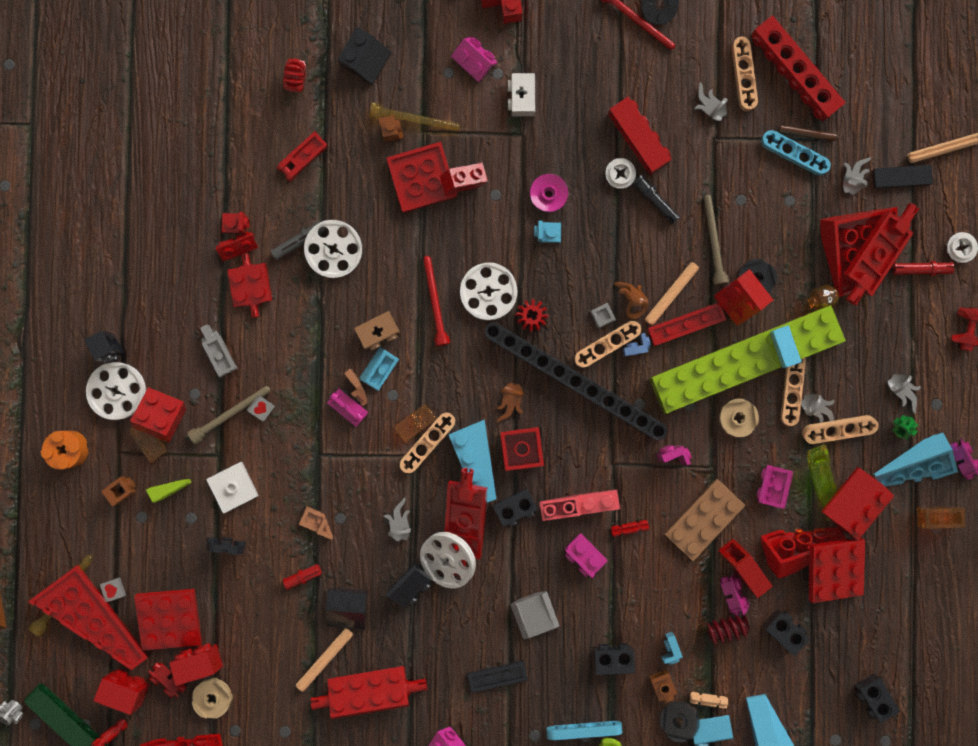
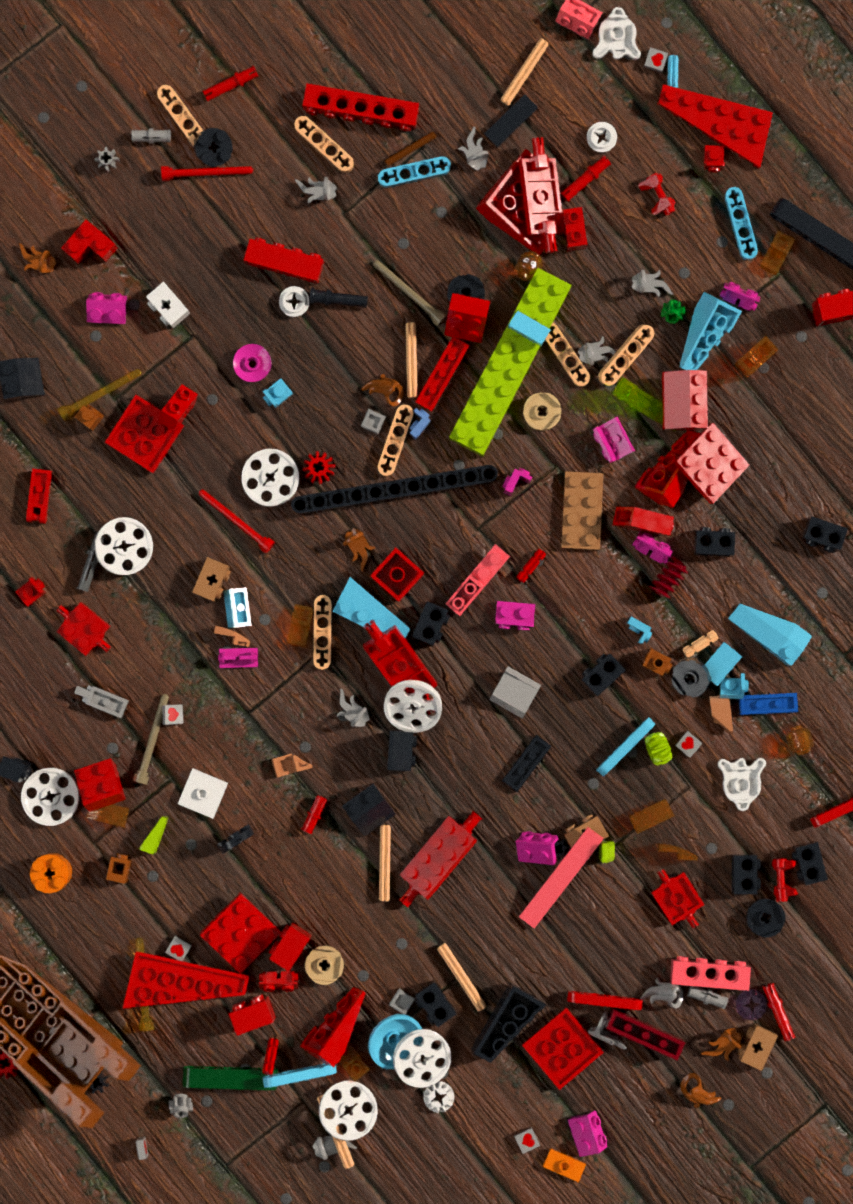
camera: 35 degrees left, 0 degrees up
red hinge [215,231,258,261] -> none
none -> red brick [562,207,588,251]

